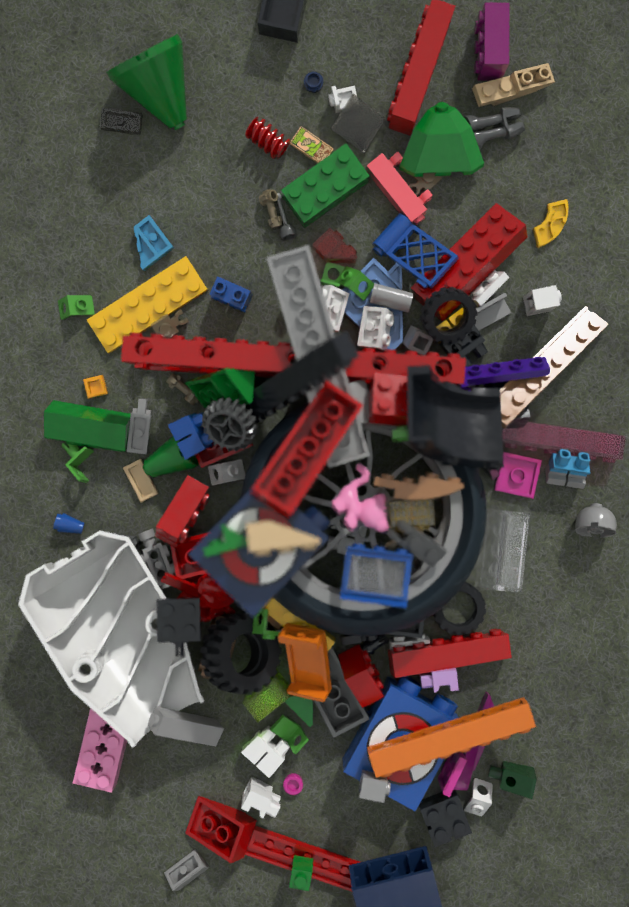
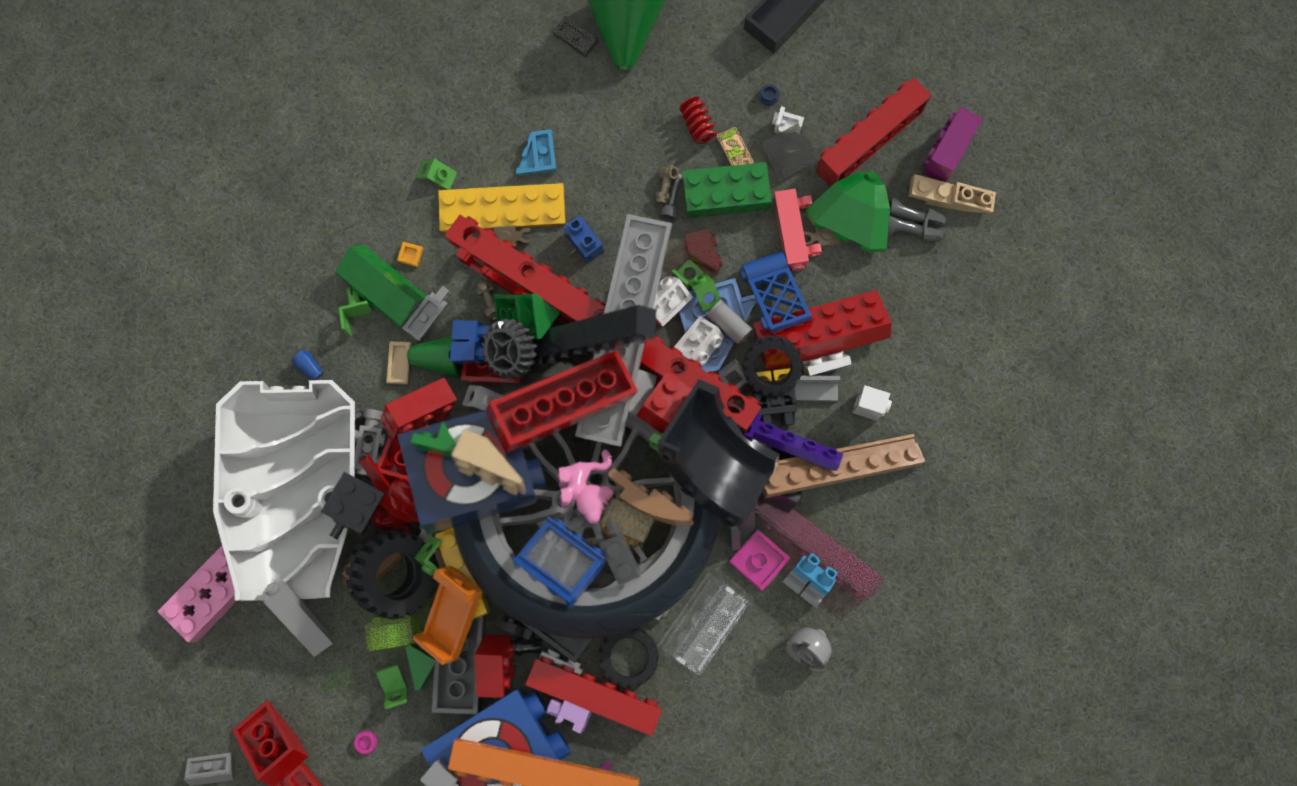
camera: 30 degrees right, 10 degrees down
white hips [241,726,290,778] -> none
white hips [241,776,280,818] -> none
yellow tile [532,199,568,248] -> none

